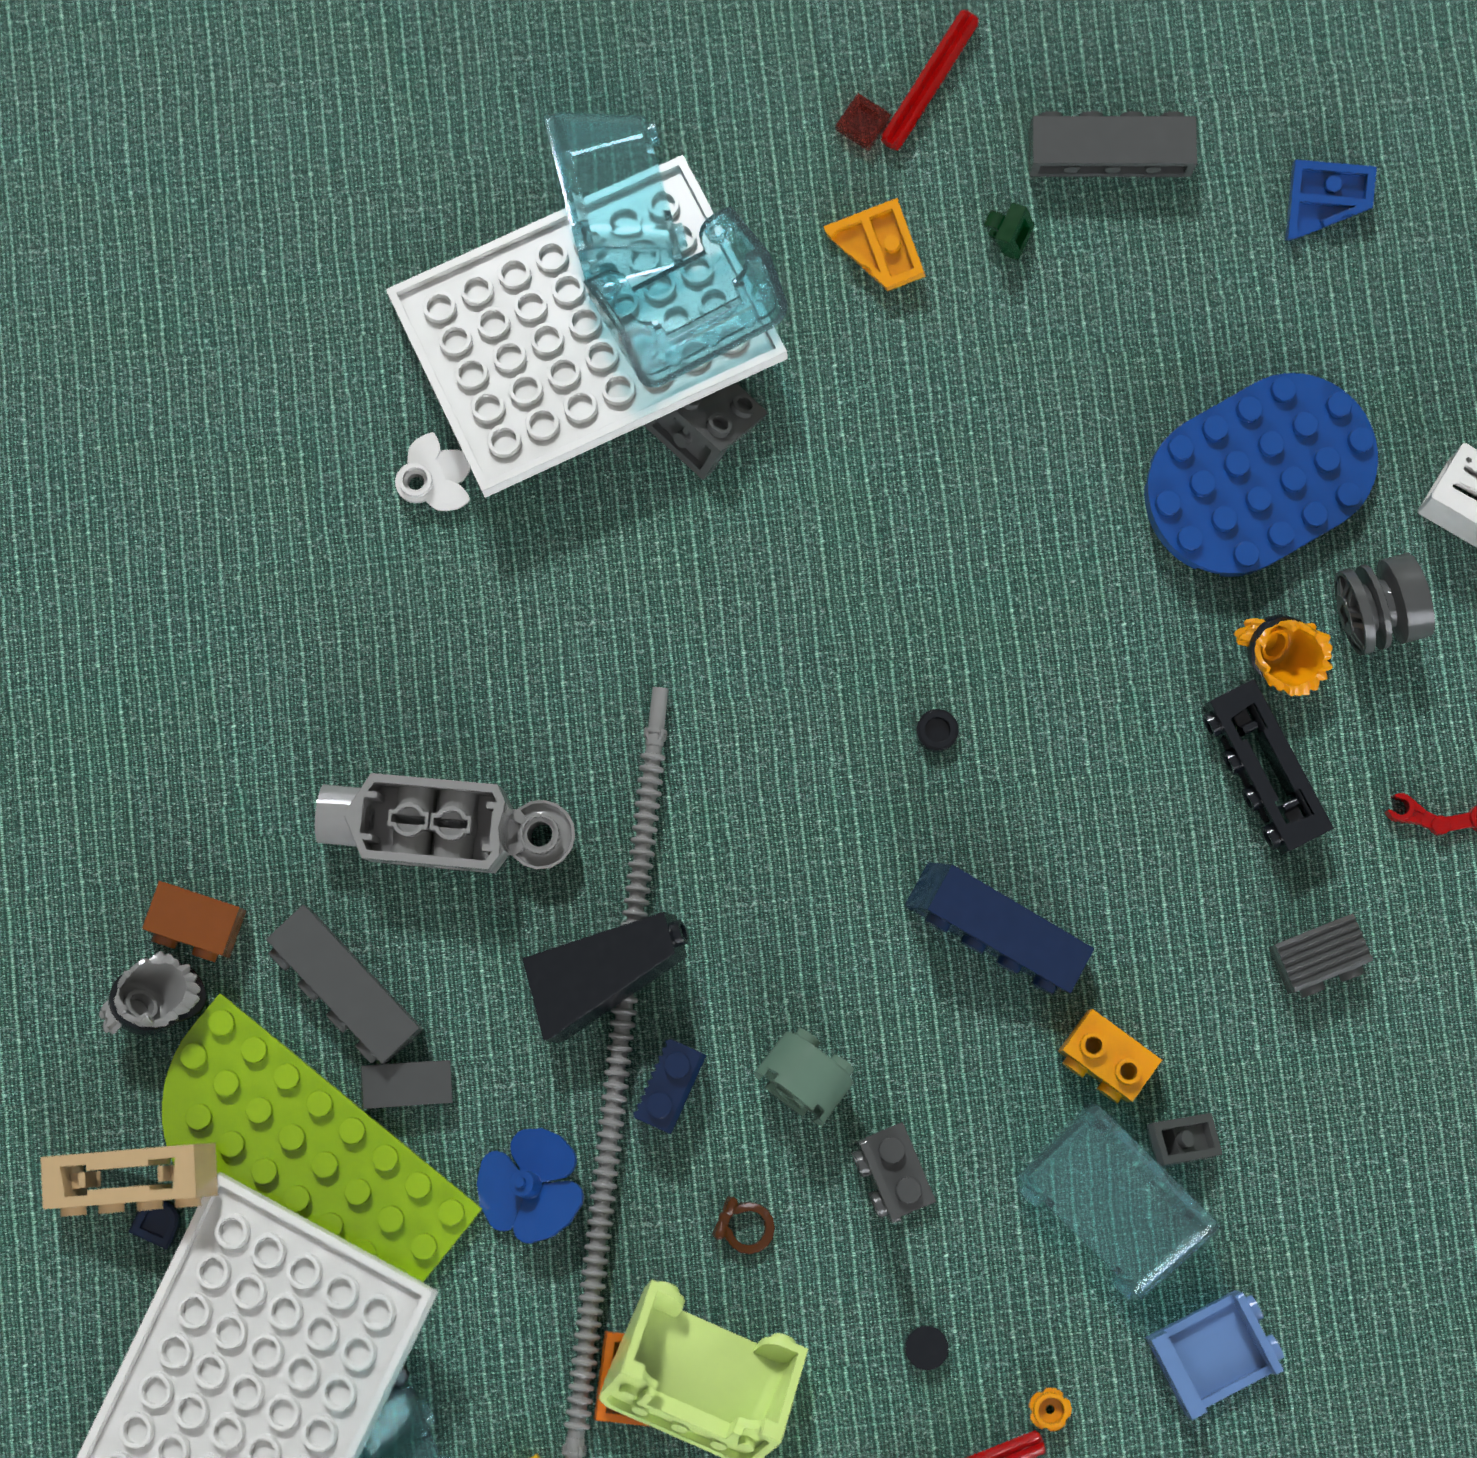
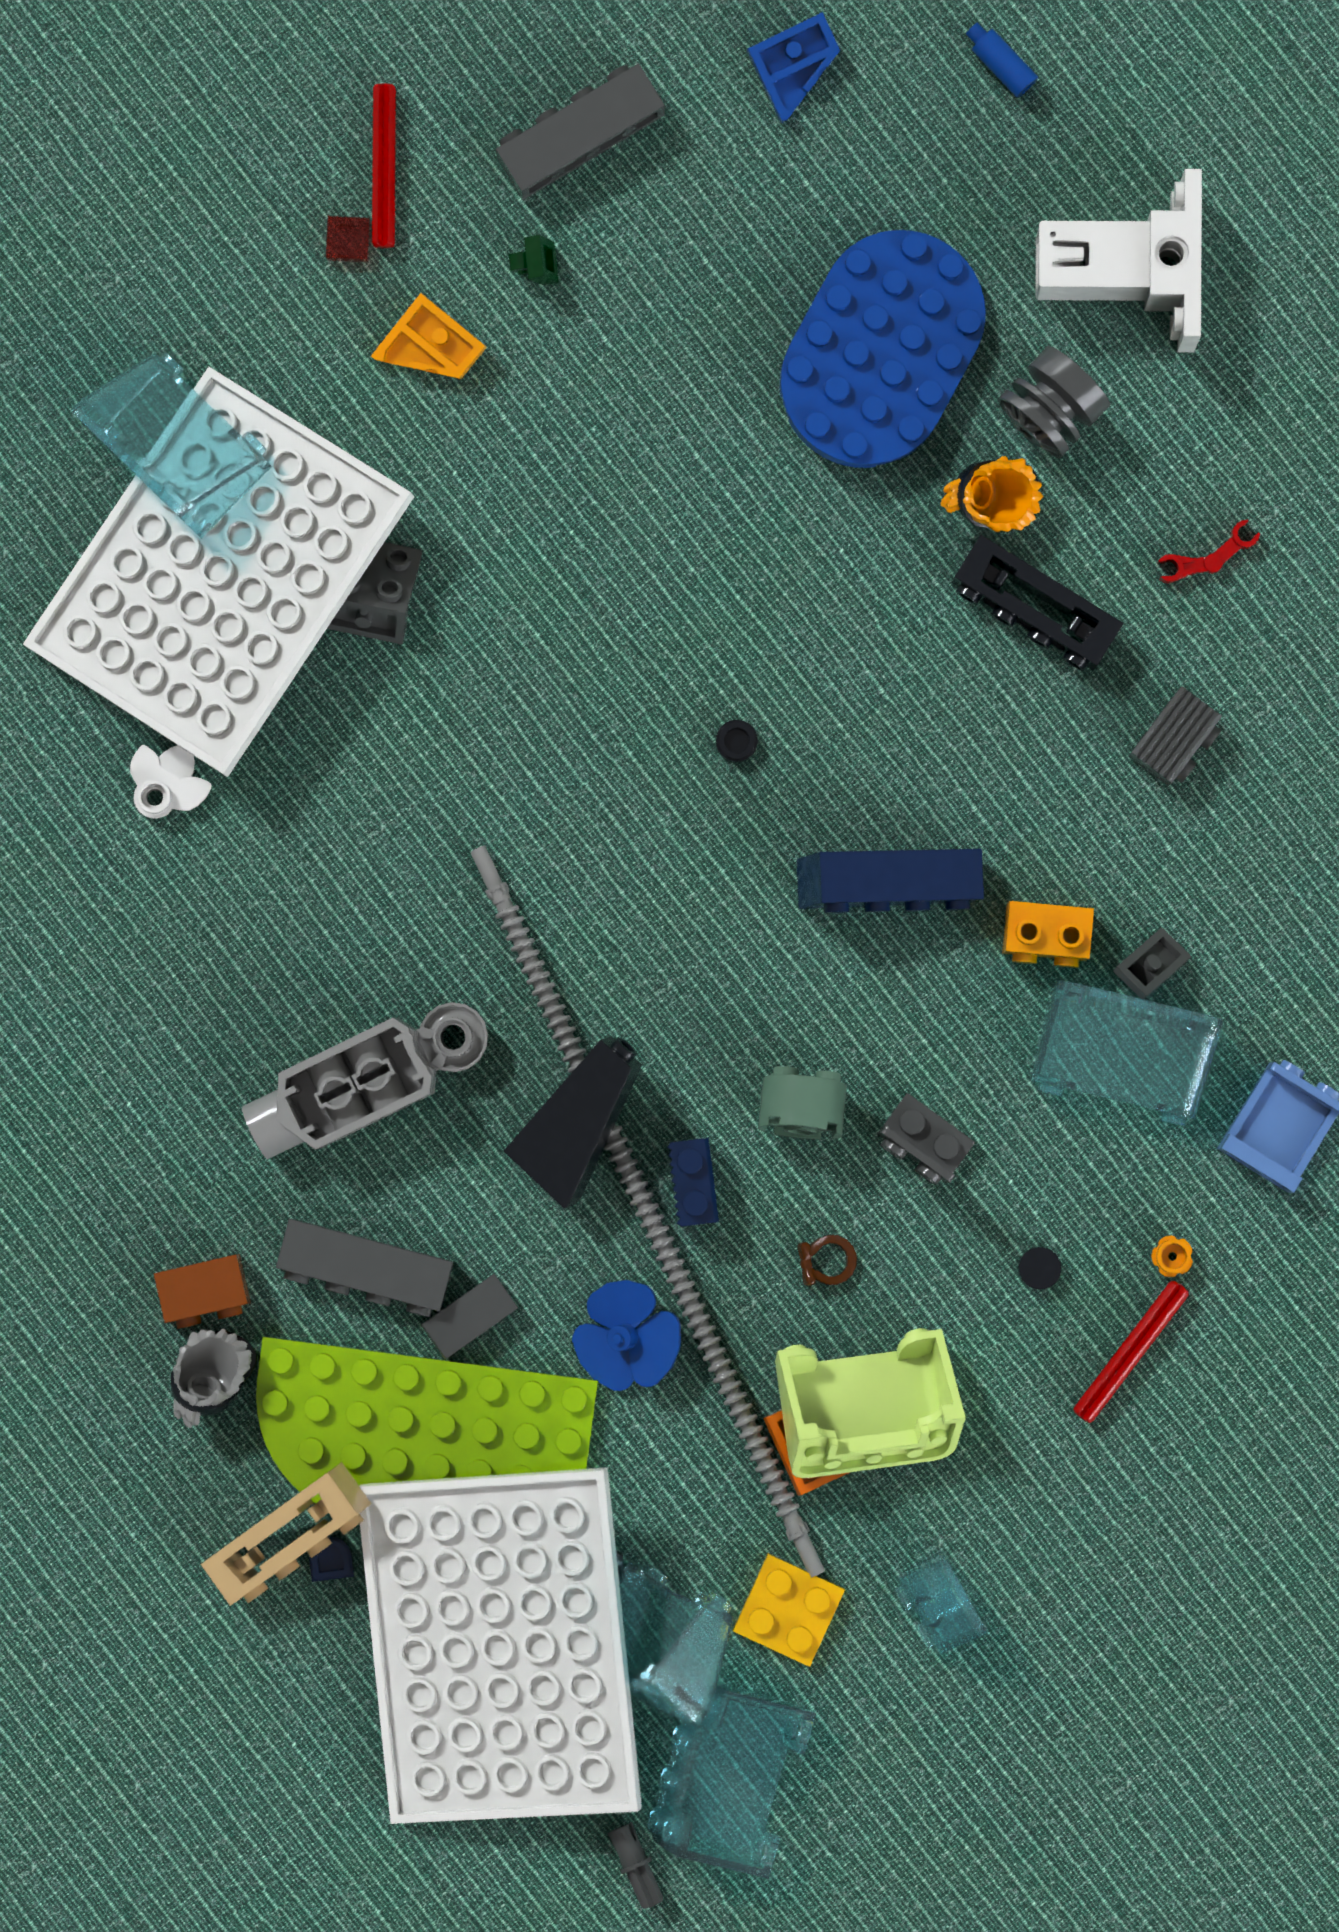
camera: 35 degrees left, 5 degrees up
clear light blue windscreen [583,206,788,387] -> none

